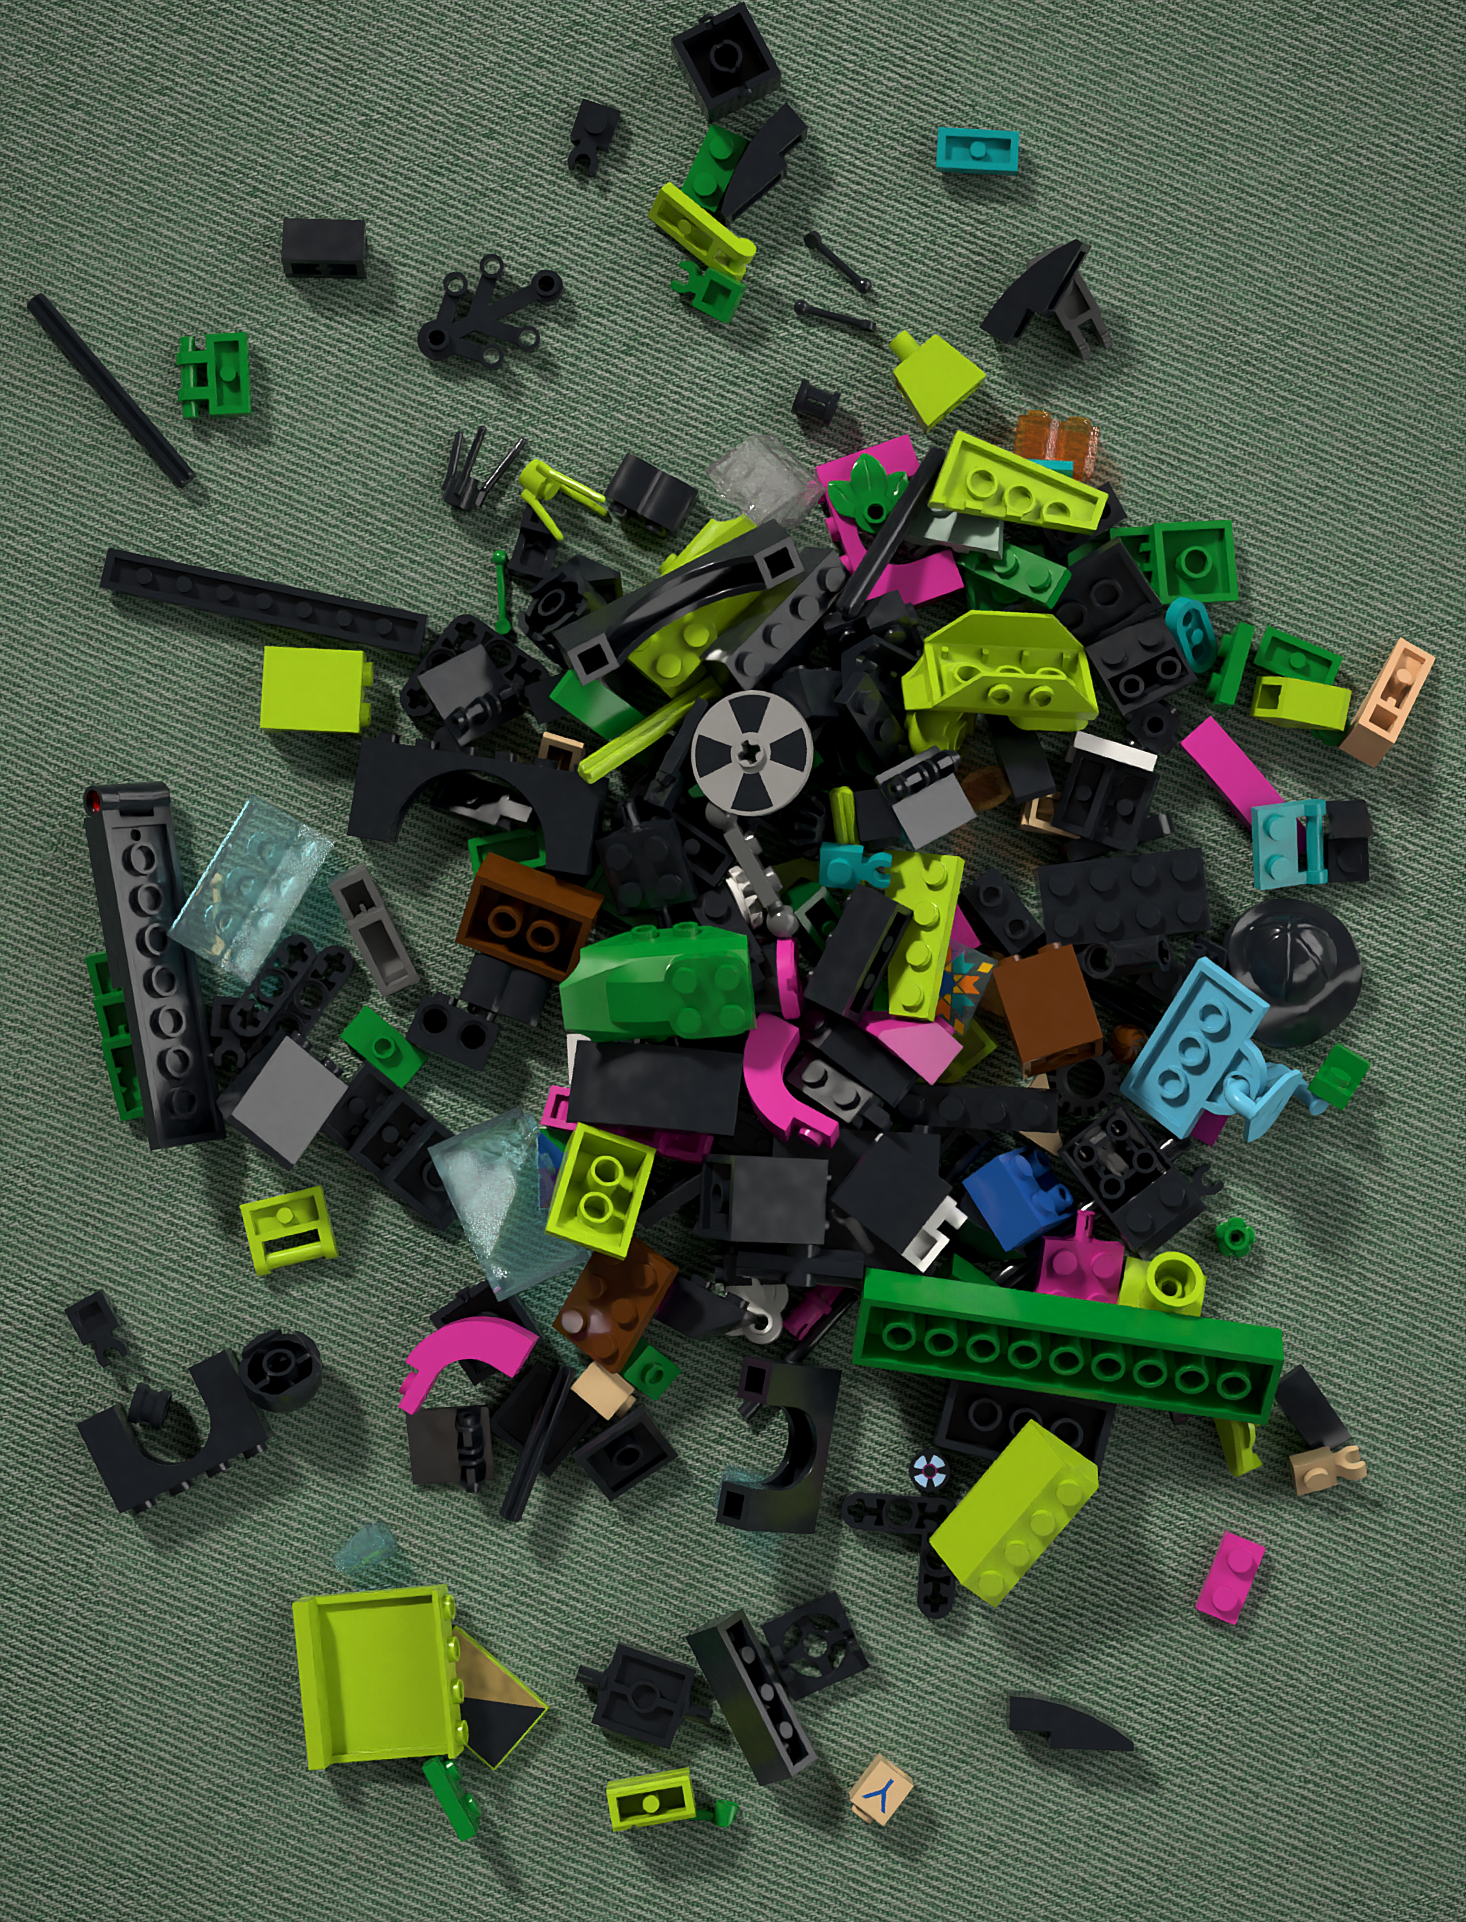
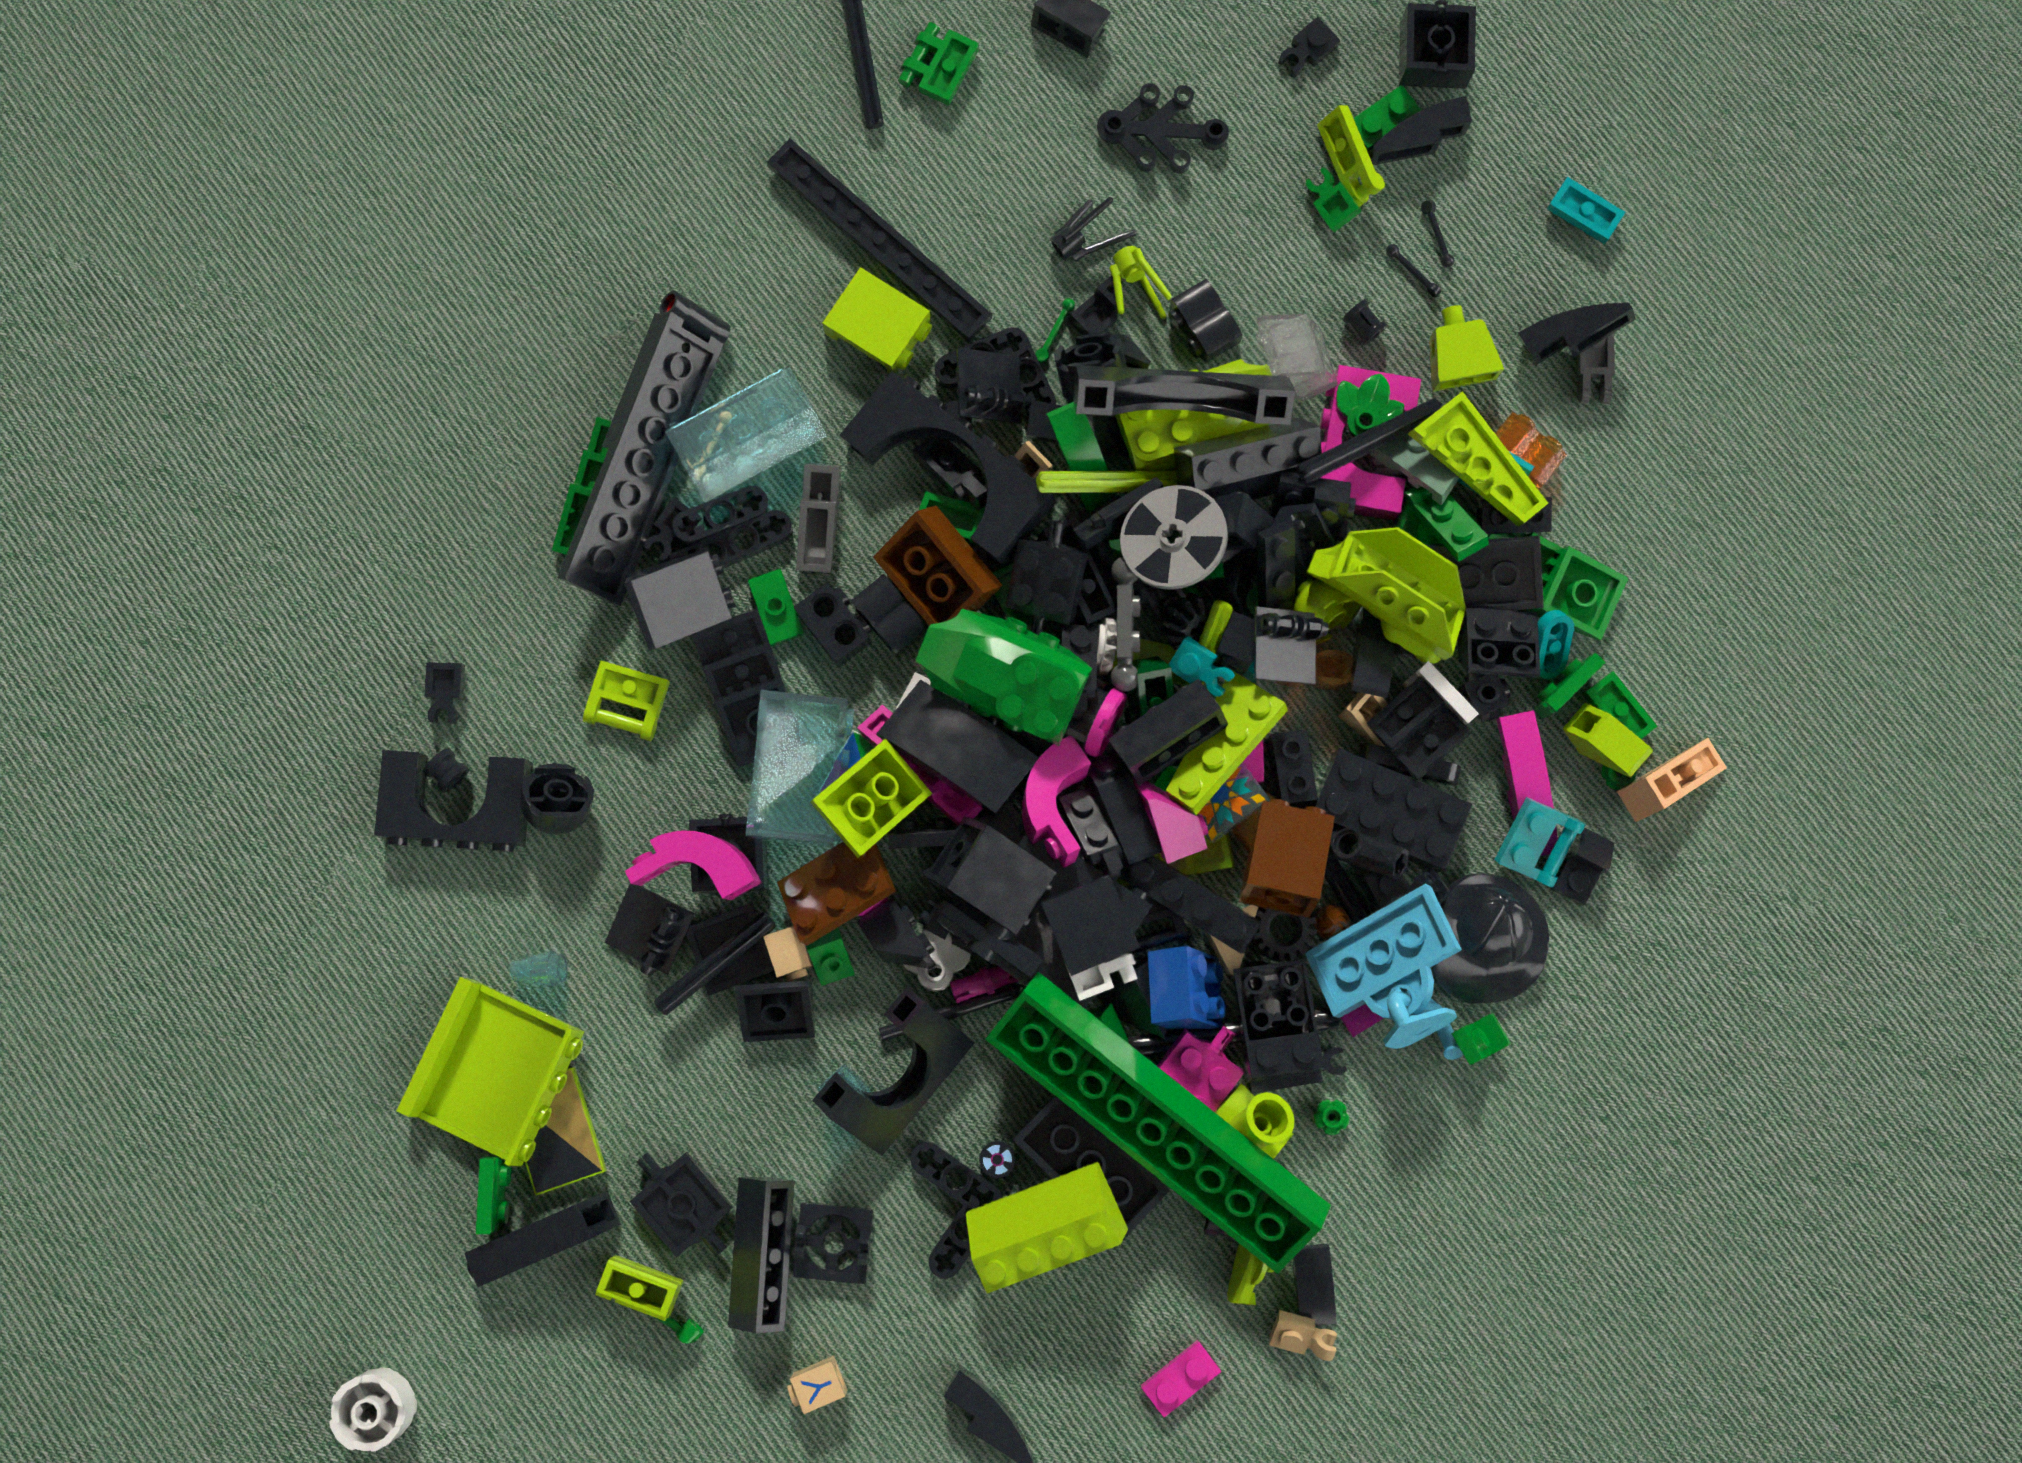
camera: 30 degrees right, 5 degrees down
none -> black slope [464,1190,621,1288]

